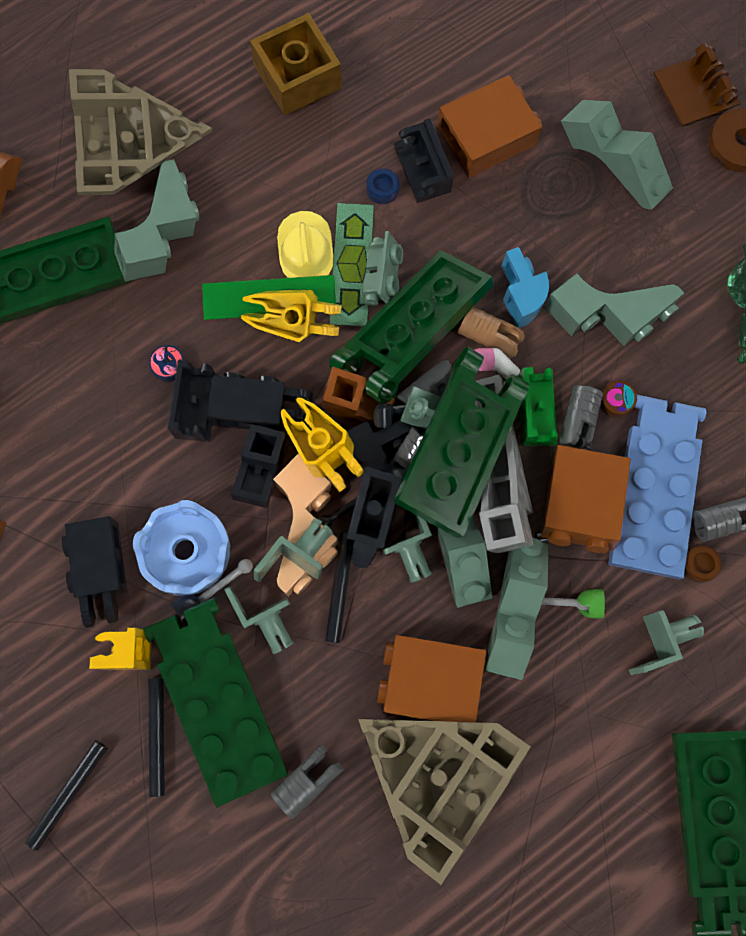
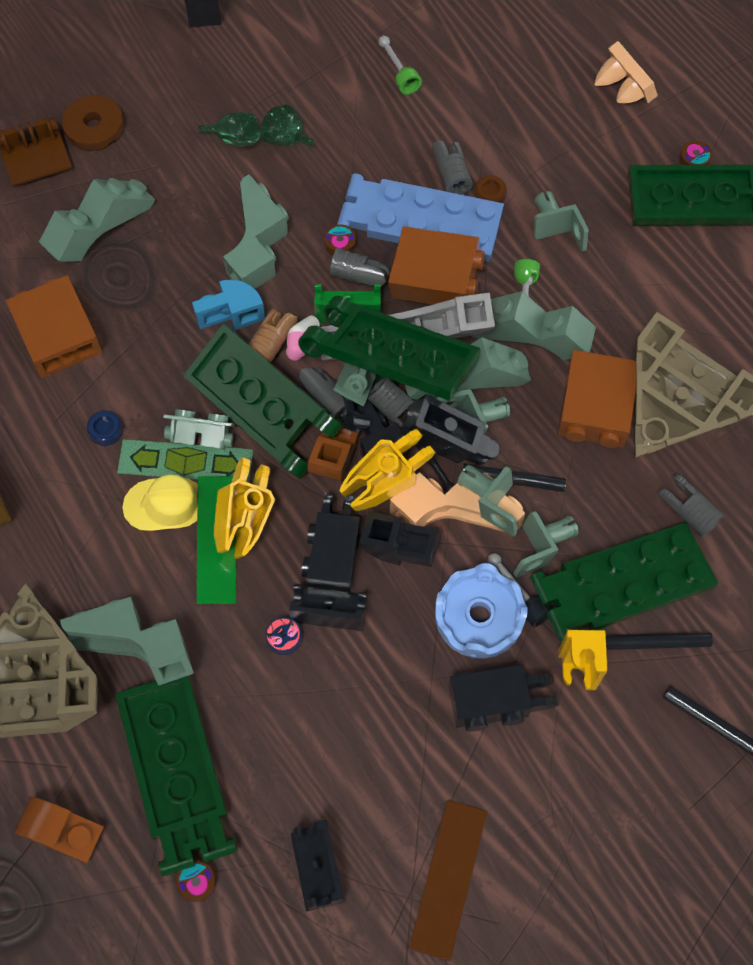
camera: 85 degrees left, 10 degrees down
black hinge [394,118,454,203] -> none

